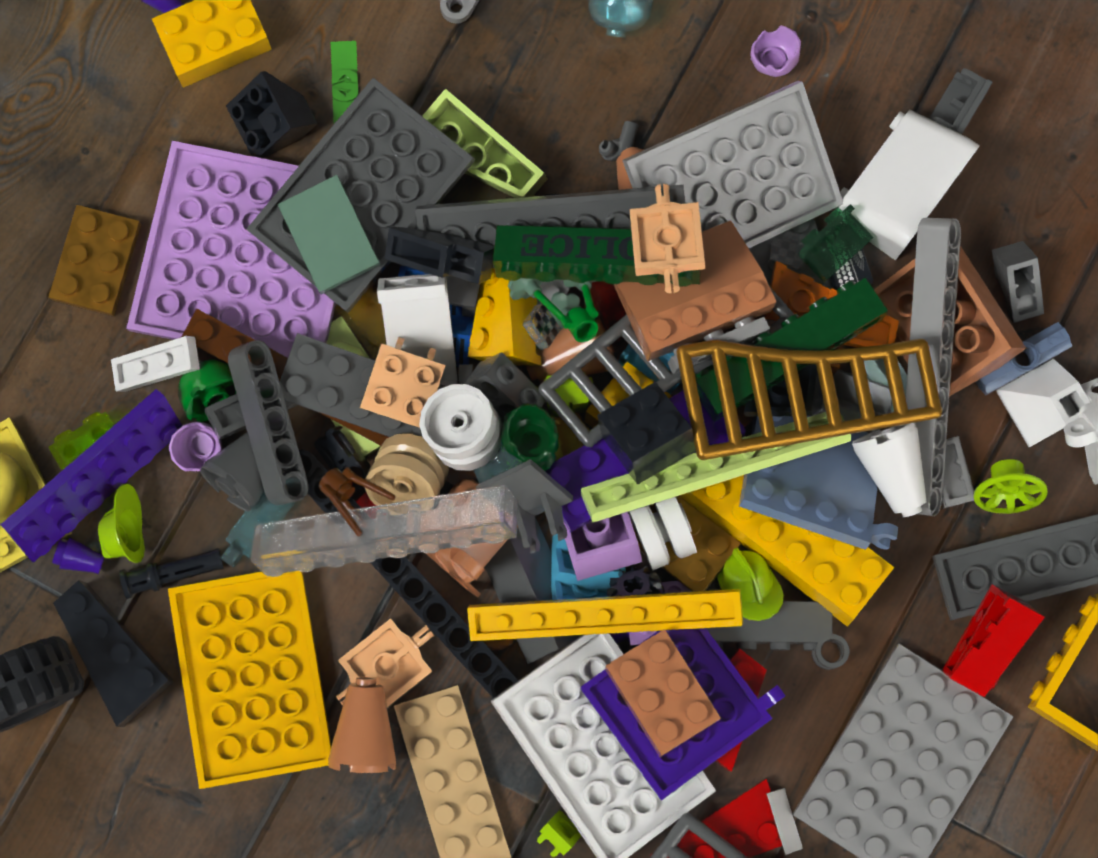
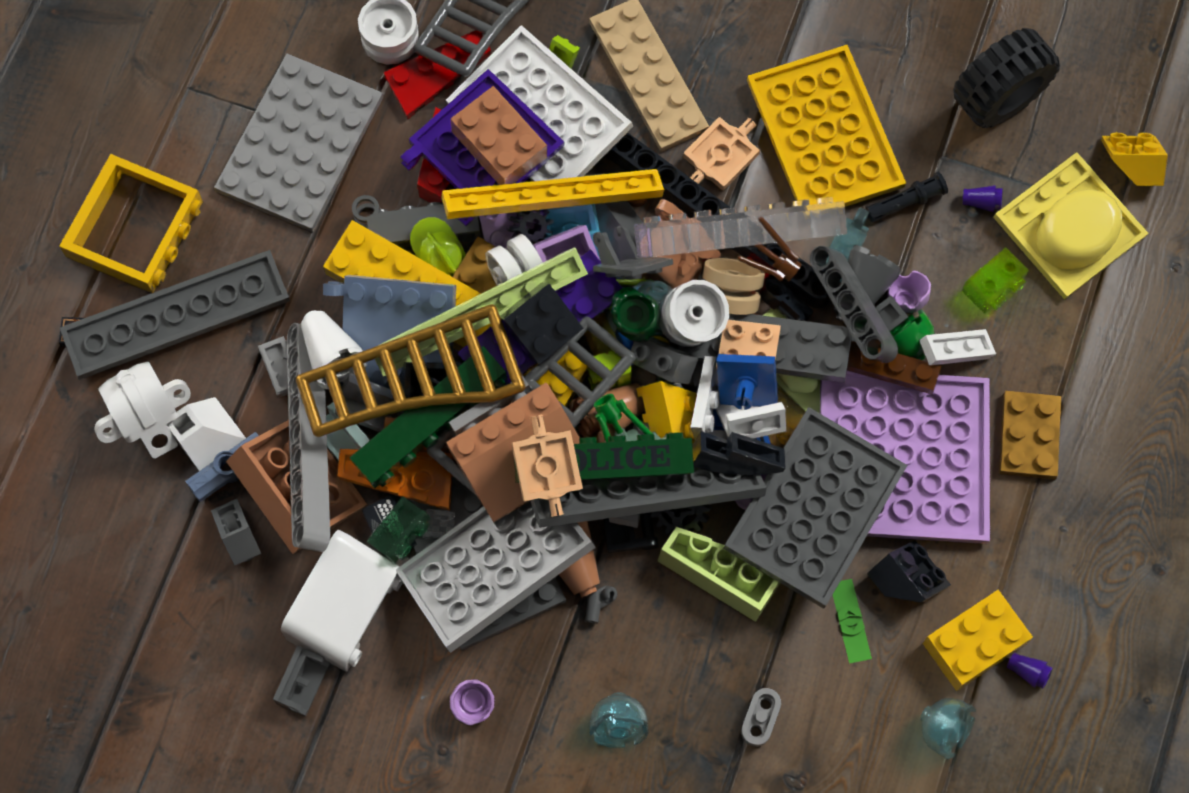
camera: 175 degrees right, 10 degrees down
dark purple plate [0,389,183,563] -> none
black wedge [53,580,175,727] -> none
lime piece [98,483,145,563] -> none
sand green tile [277,175,381,294] -> none
nougat cone [328,677,396,773] -> none
clear tile [523,303,561,350] -> none
white sticker [767,788,803,855] -> none
red wedge [942,584,1045,697] -> none
lime wheel [974,459,1048,514] -> none
none -> white plate [691,356,719,440]
none -> blue tile [716,354,778,410]

